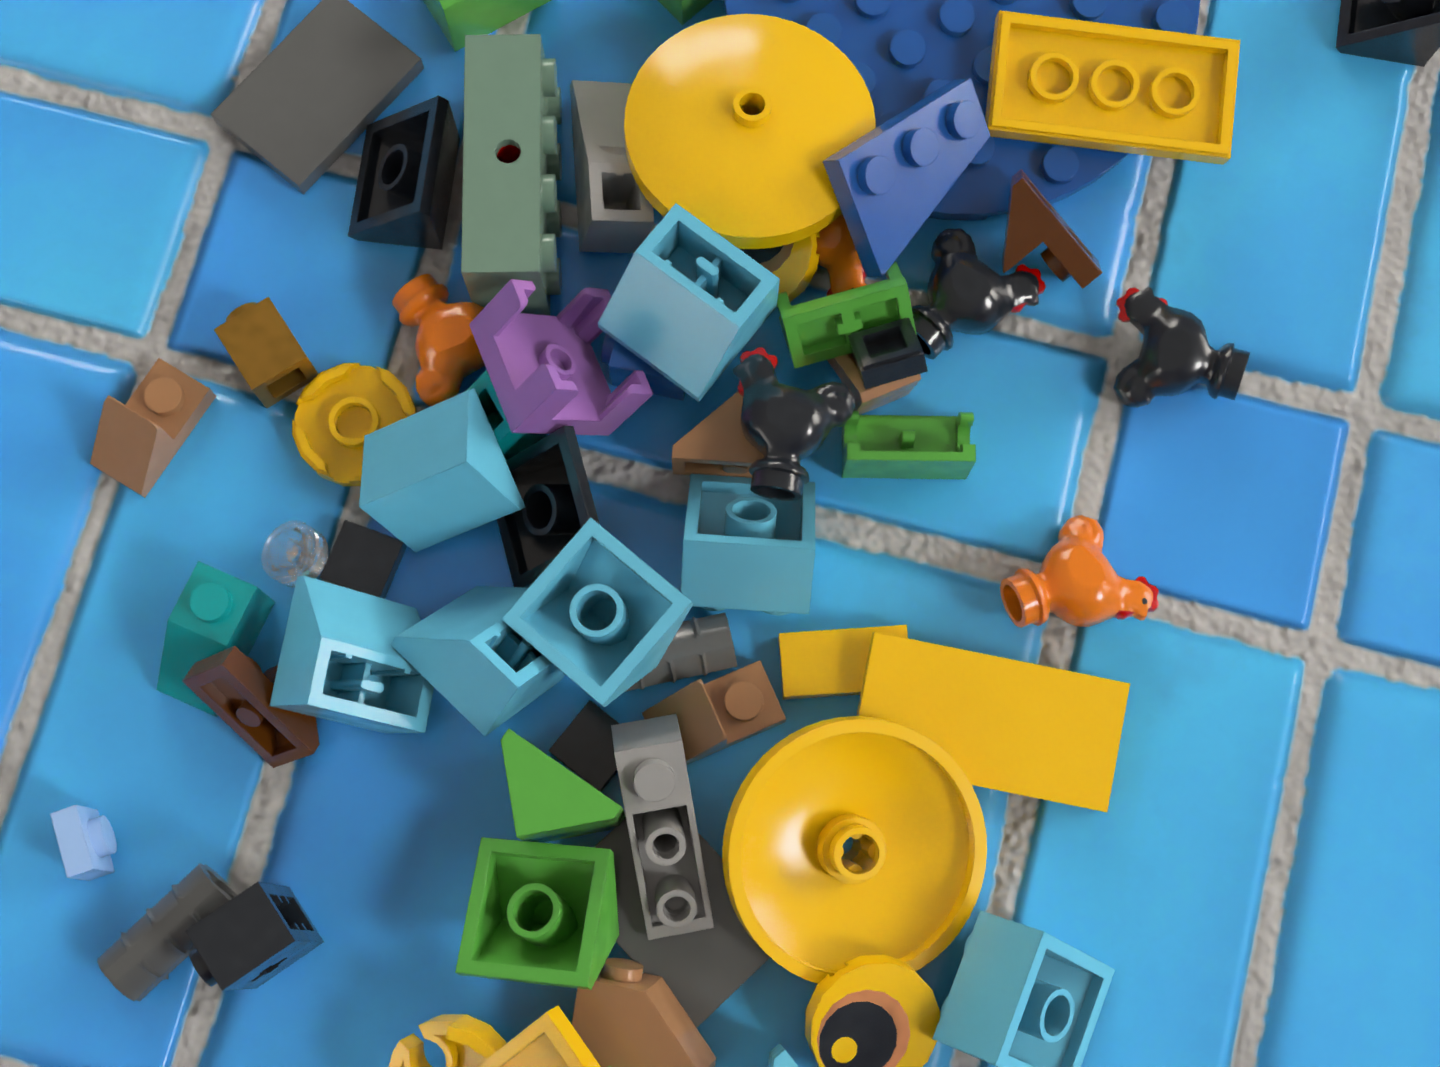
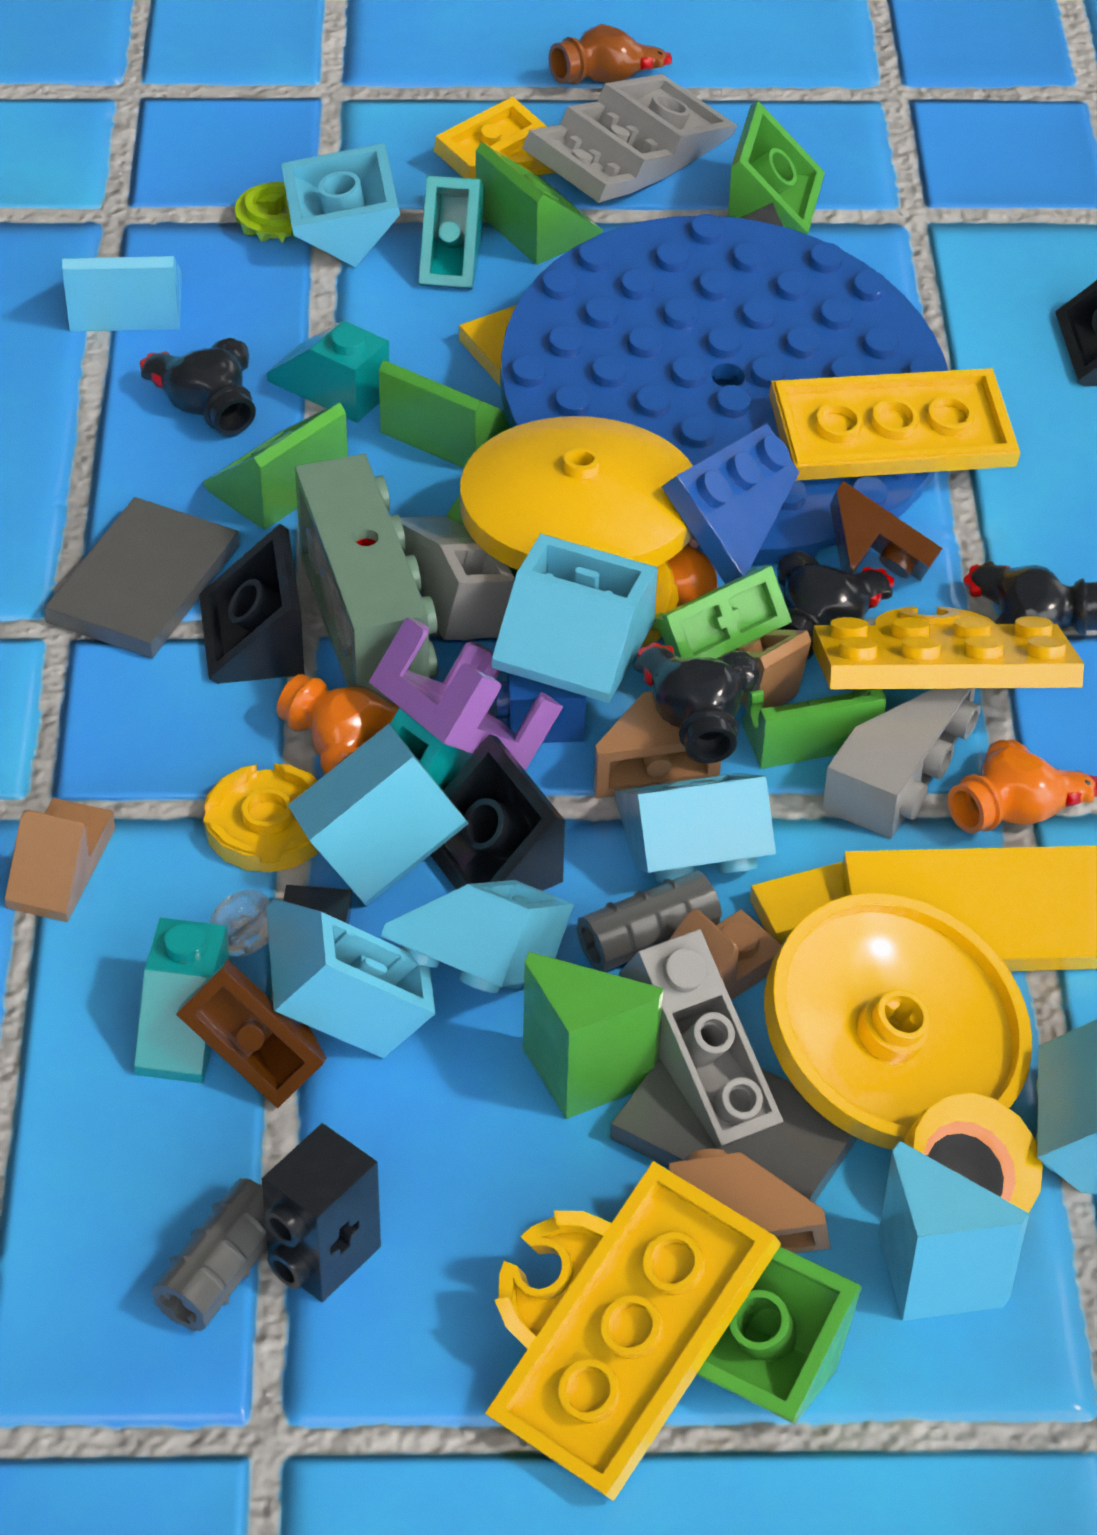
camera: 15 degrees left, 30 degrees down
light blue plate [50,805,117,881] -> none
pearl gold brick [214,297,318,409] -> none
bright green slope [455,837,620,990] -> none
medium azure slope [502,517,693,707] -> none
black tile [848,318,928,389] -> none
none -> yellow plate [813,606,1084,689]
none -> light grey slope [822,688,980,839]

